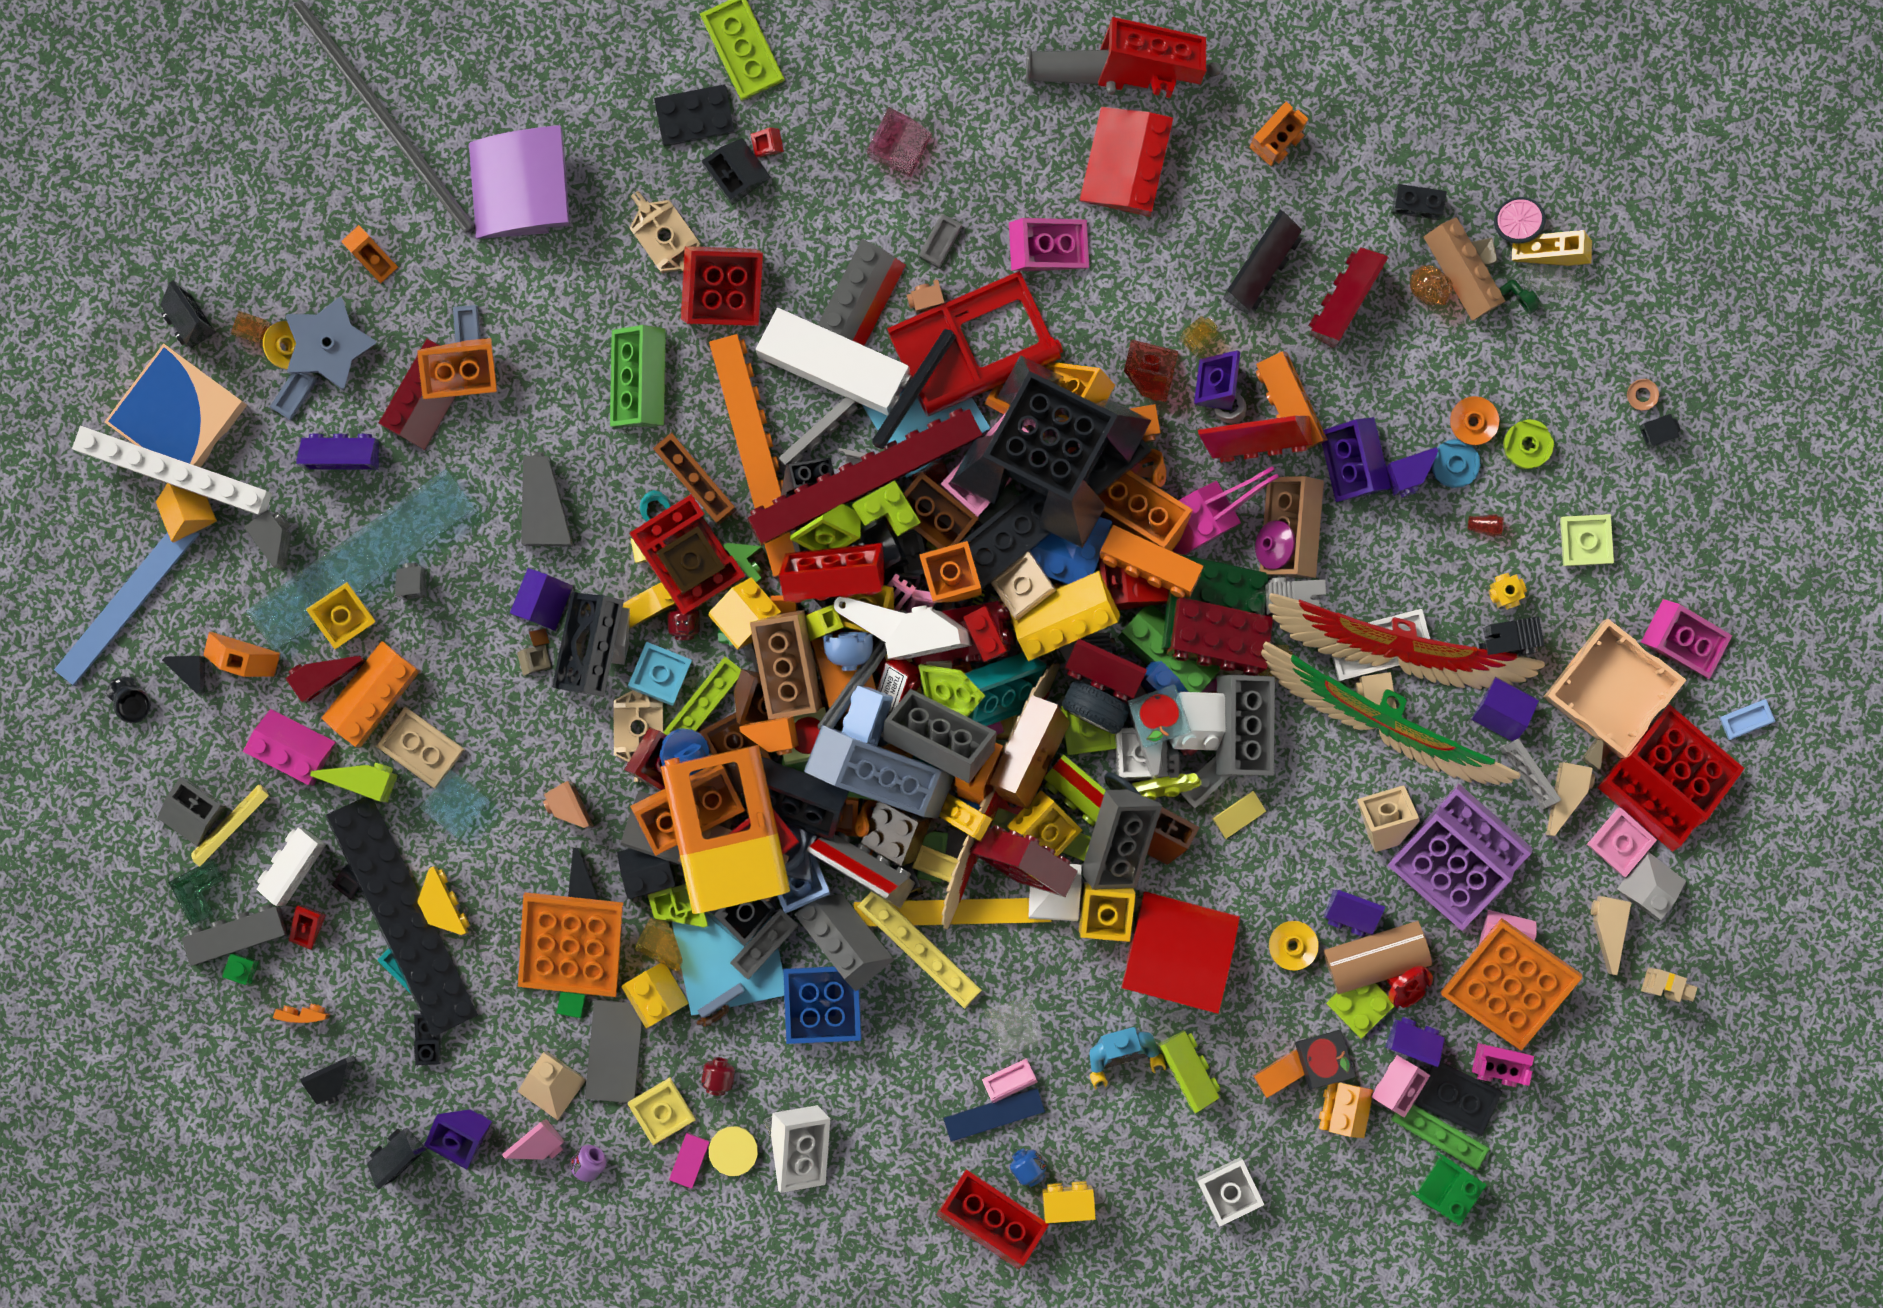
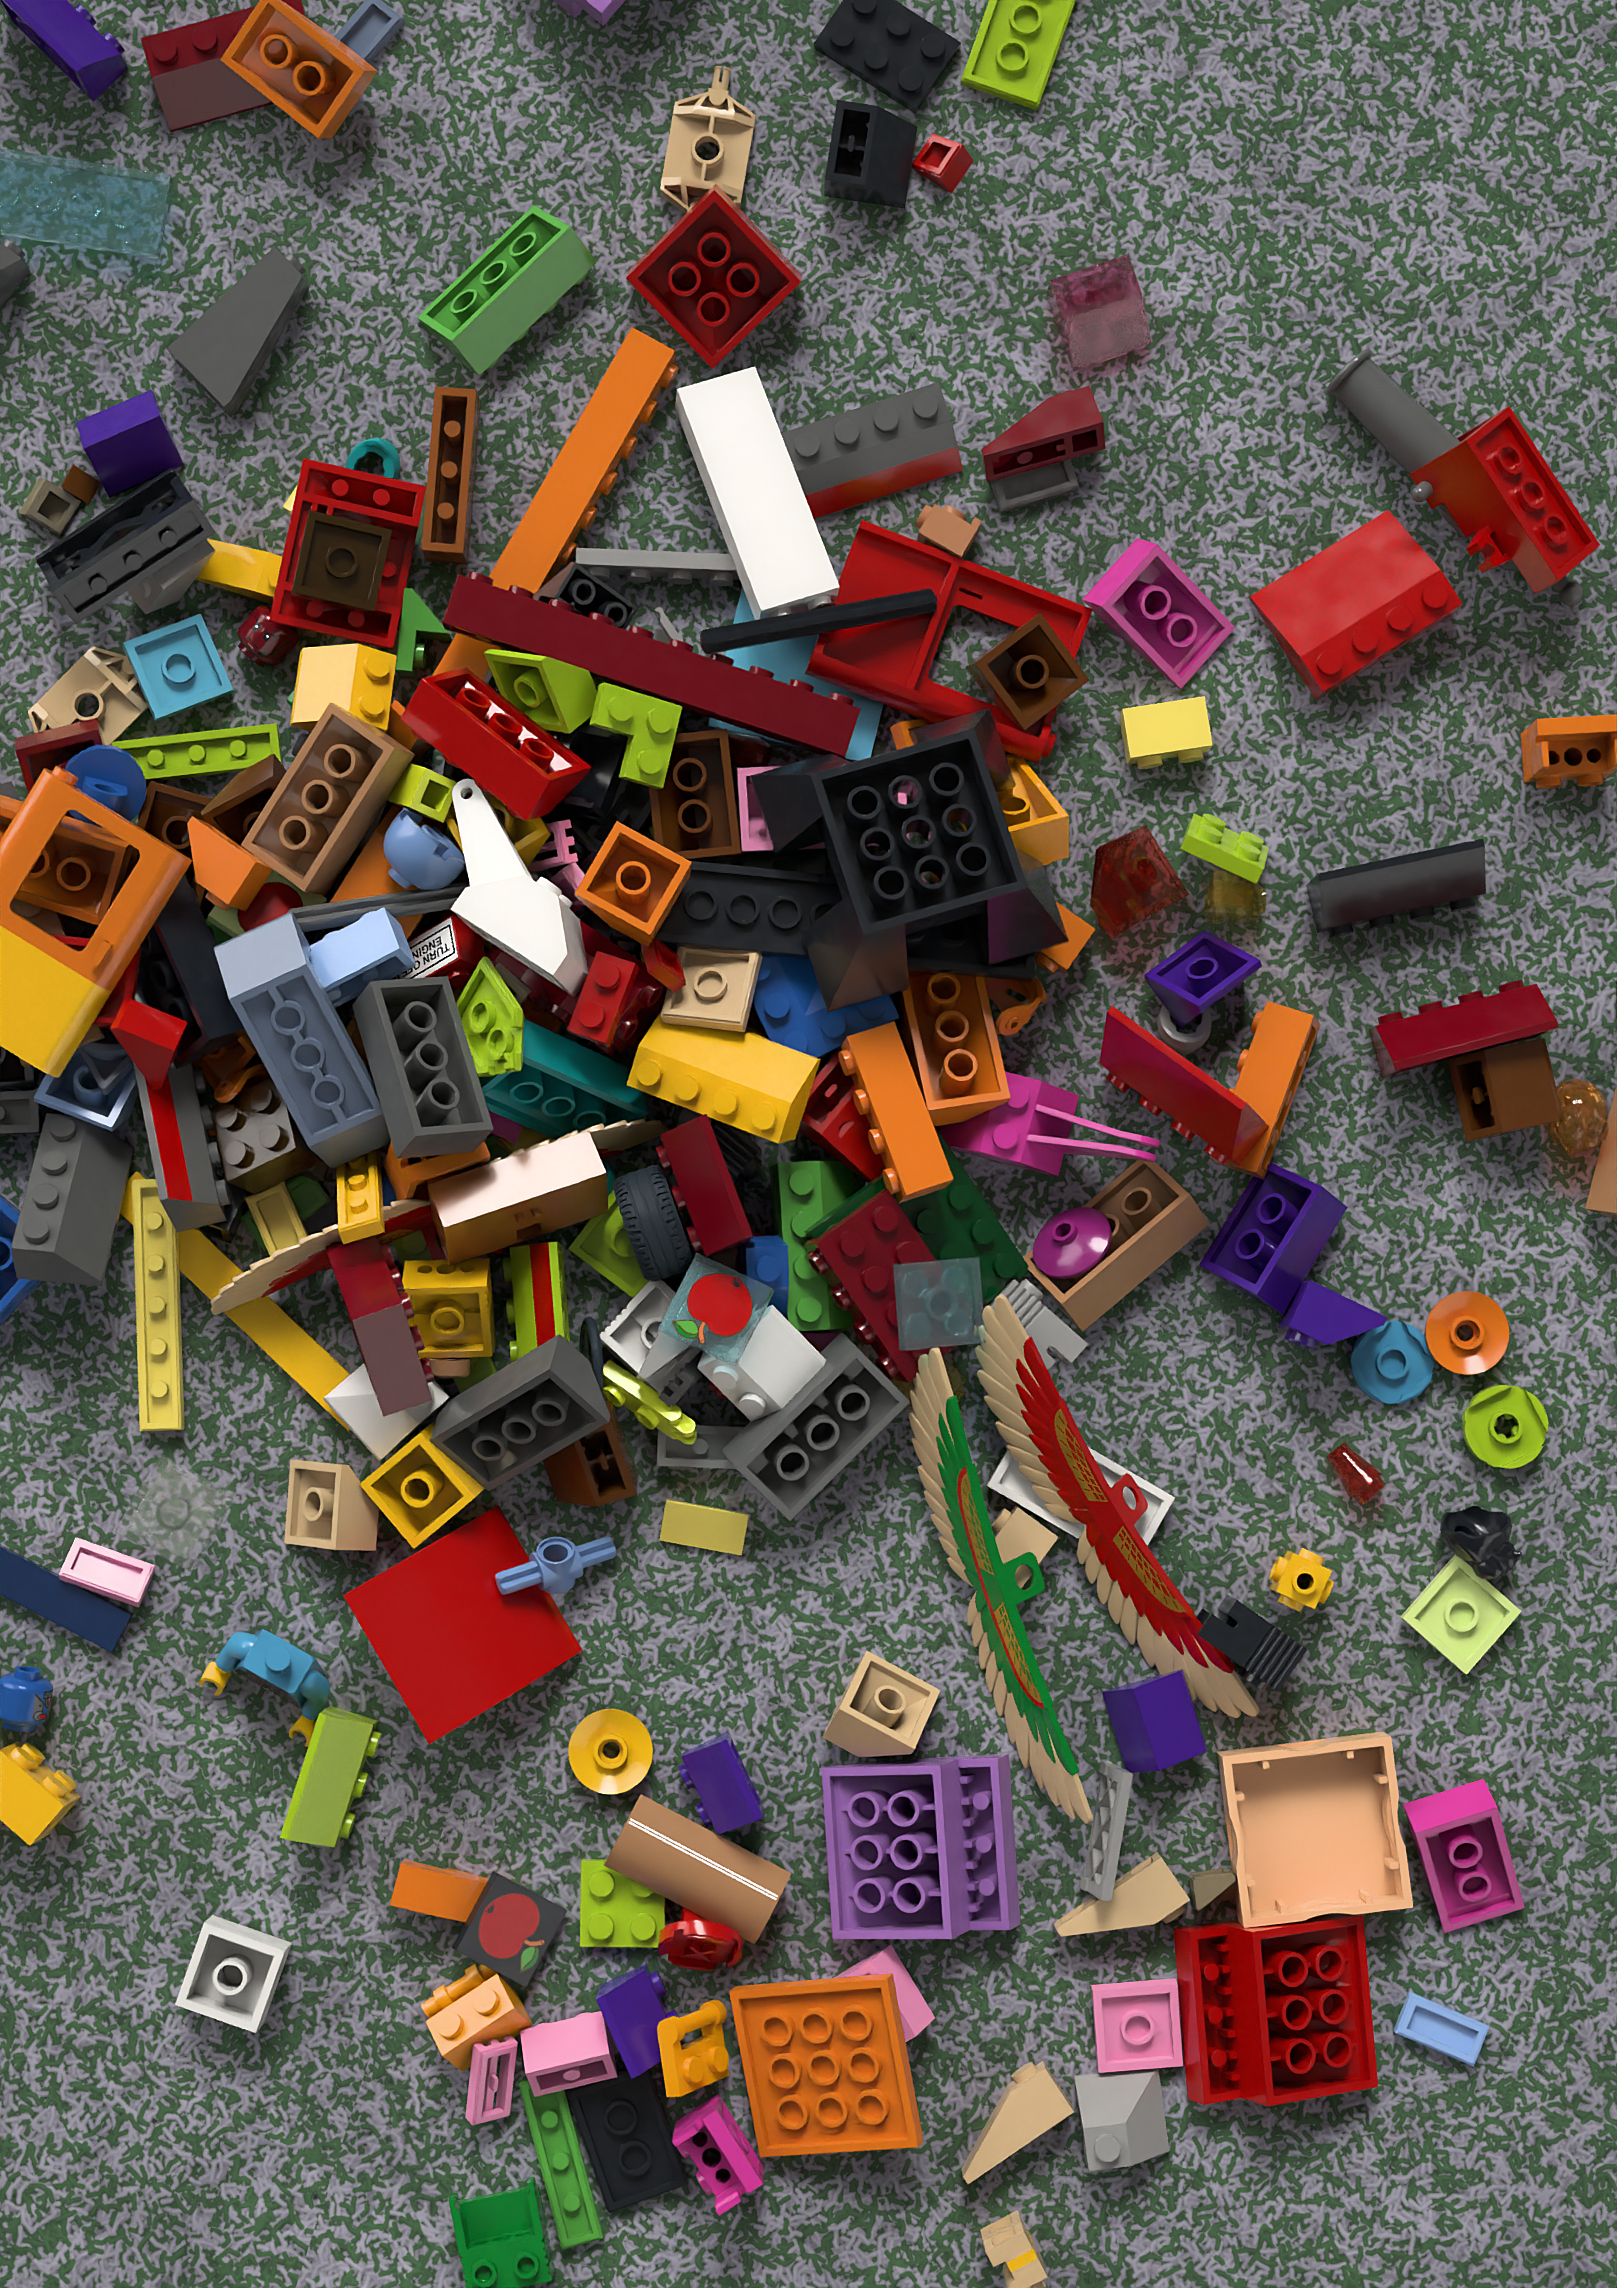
camera: 40 degrees right, 0 degrees up
none -> red slope [110,999,188,1090]
none -> tan slope [284,1459,379,1551]
none -> medium nougat tile [428,1358,471,1378]
none -> bright pink tile [465,2035,518,2125]
none -> medium blue axle [495,1536,616,1595]
none -> red tile [640,938,686,993]
none -> light orange plate [657,1999,729,2097]
none -> clear light blue plate [893,1257,986,1350]
none -> reddish brown slope [966,613,1089,731]
none -> dark red slope [981,386,1106,483]
none -> light yellow brick [1119,696,1213,769]
none -> lime plate [1180,813,1269,884]
none -> black hair [1440,1505,1522,1579]
none -> reddish brown slope [1448,1038,1564,1141]

